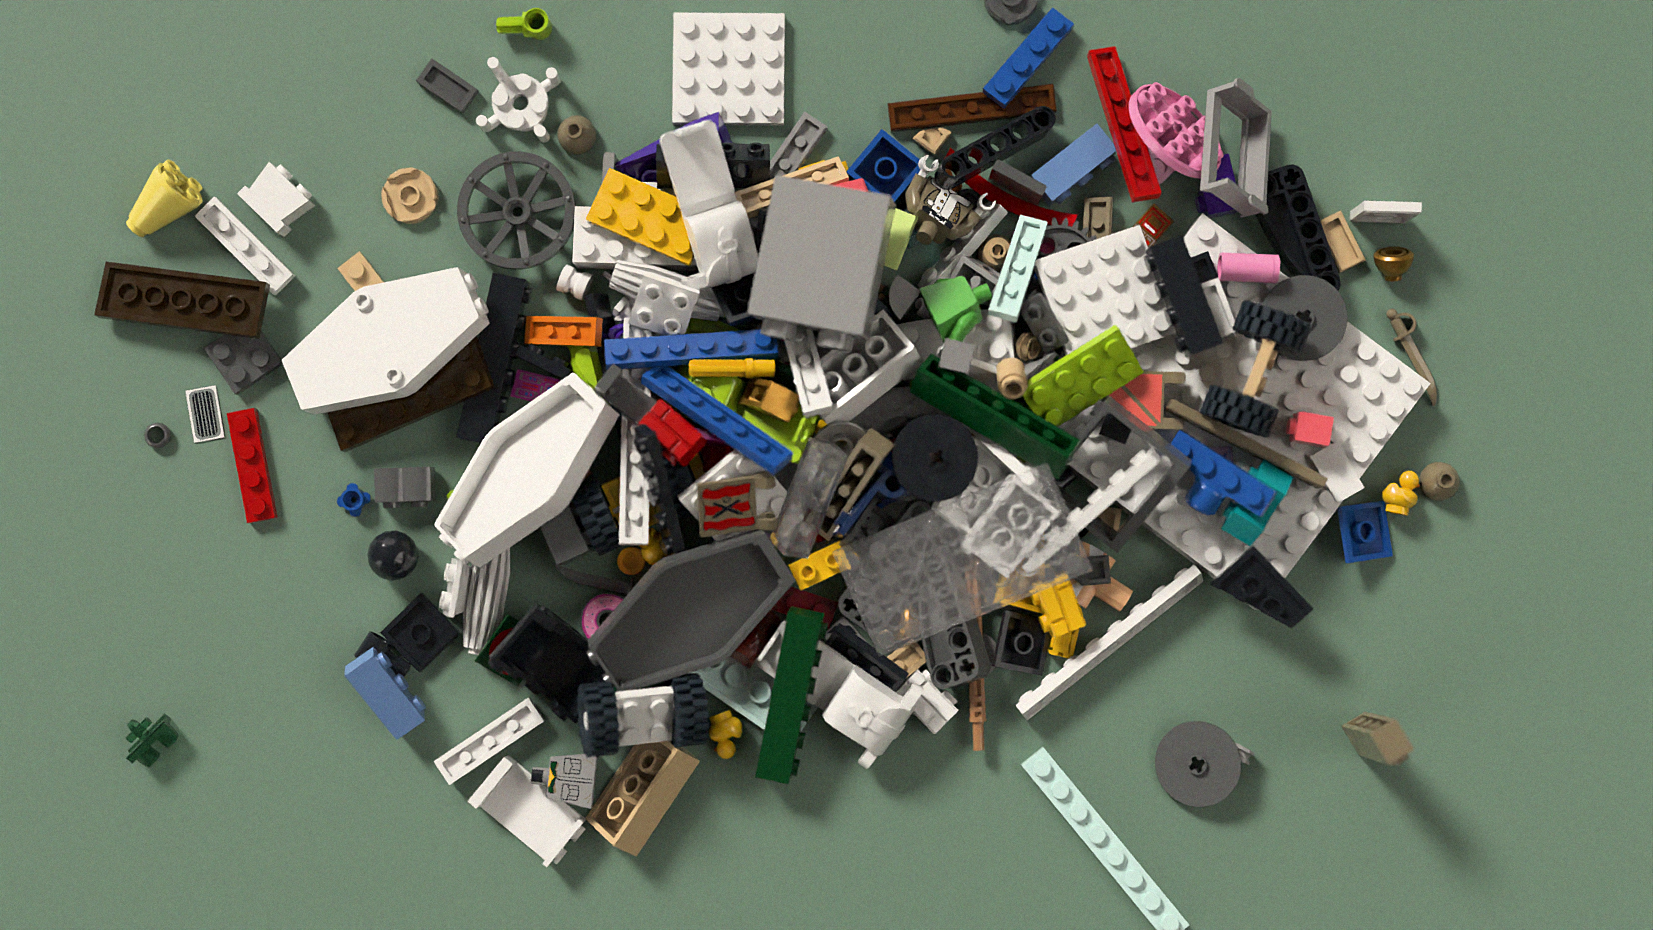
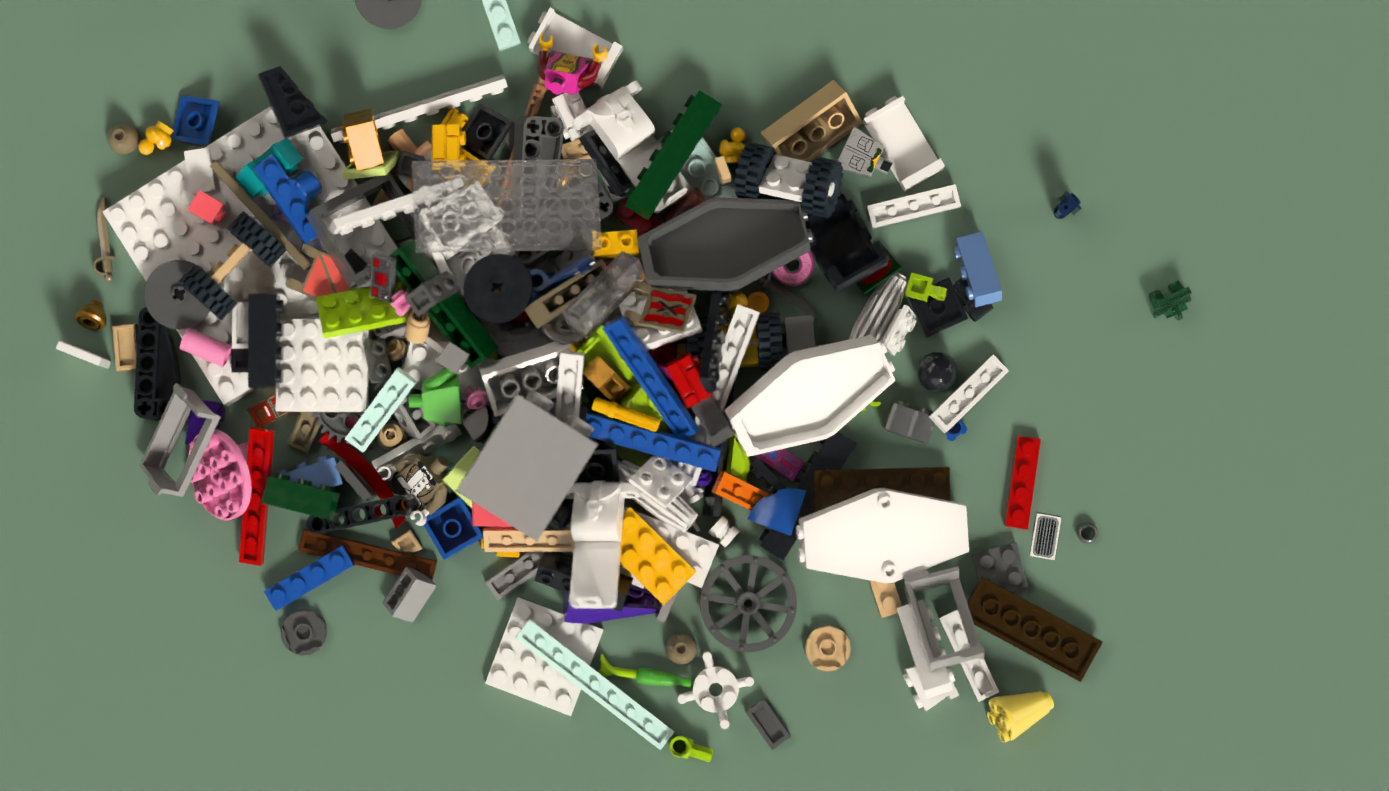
camera: 165 degrees left, 0 degrees up
none -> dark green brick [262,473,340,520]
none -> brick [341,108,384,171]
none -> yellowish green tile [342,150,400,180]
none -> tile [370,252,396,303]
none -> light grey brick [382,567,437,623]
none -> bright pink plate [390,289,412,316]
none -> dark grey bracket [405,271,459,317]
none -> bright pink plate [463,385,488,409]
none -> light aqua plate [515,619,674,750]
none -> white panel [527,7,623,89]
none -> torso [537,34,608,94]
none -> bright green piece [598,654,692,687]
none -> tan tile [715,156,731,186]
none -> blue brick [748,488,806,536]
none -> white brick [897,600,955,699]
none -> light grey piece [904,566,985,672]
none -> lime plate [905,272,947,302]
none -> white plate [929,354,1009,433]
none -> dark blue hinge [1053,191,1082,219]

